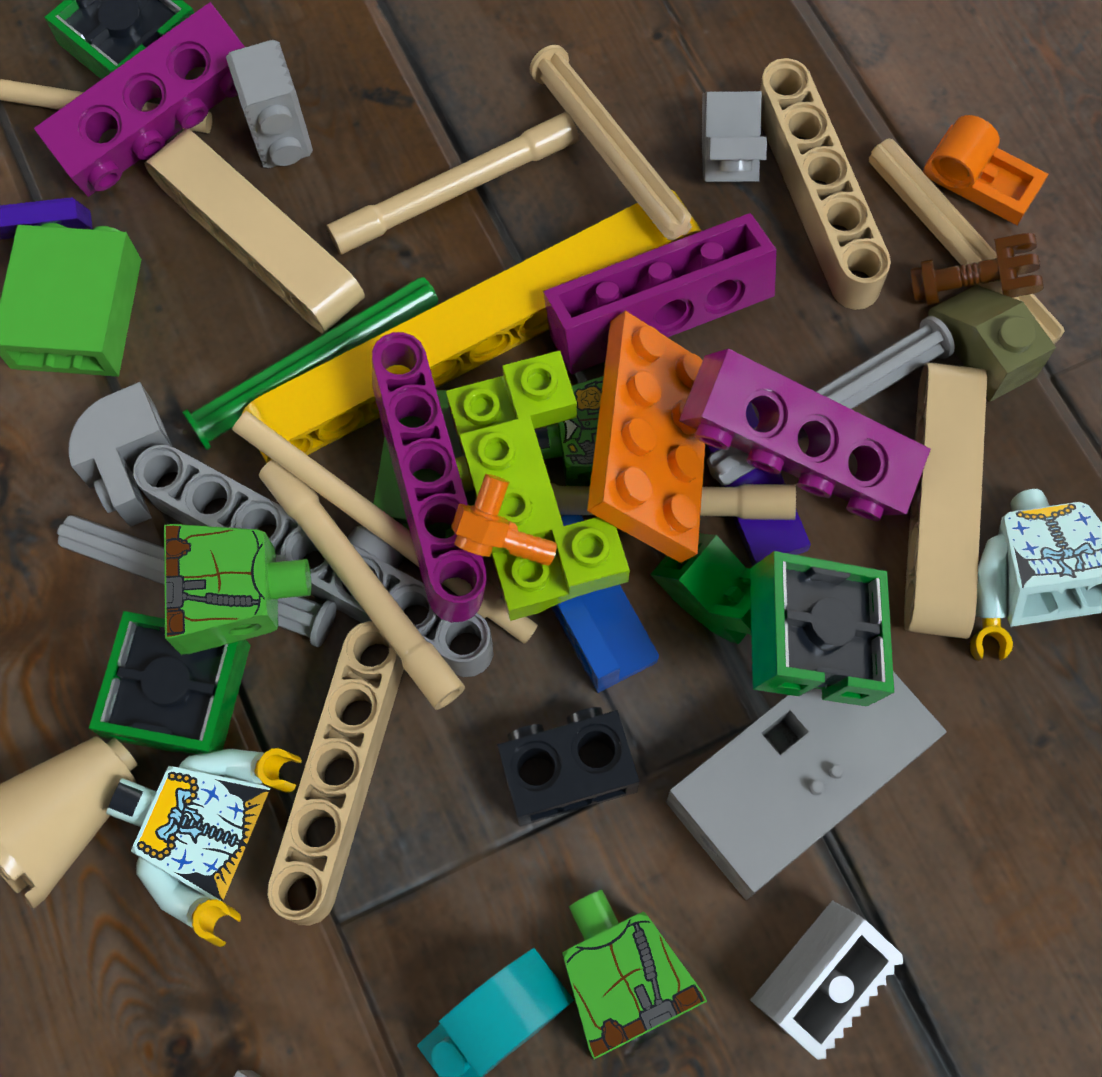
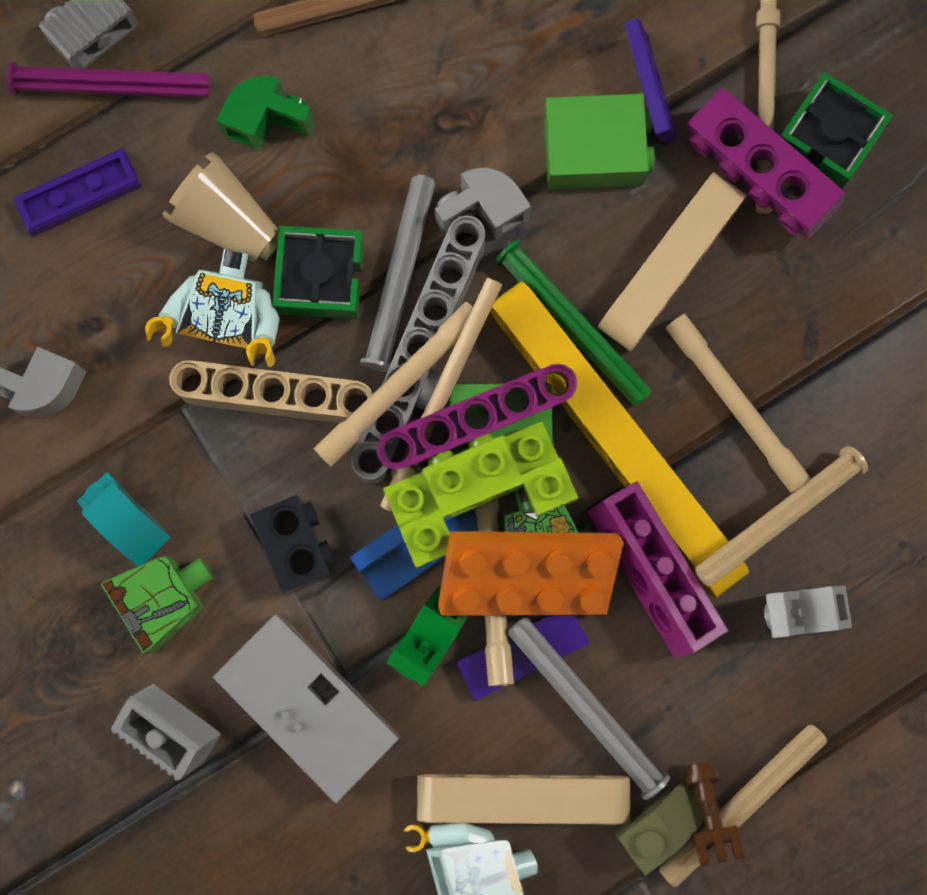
camera: 80 degrees right, 10 degrees up
bright green torso [164,524,311,655] -> none
light grey brick [226,40,313,168] -> none
orange piece [451,474,557,566] -> none
magenta brick [679,348,931,521] -> none
piece [750,551,894,707] -> none
tan beam [760,58,891,310] -> none
orange plate [923,115,1049,226] -> none

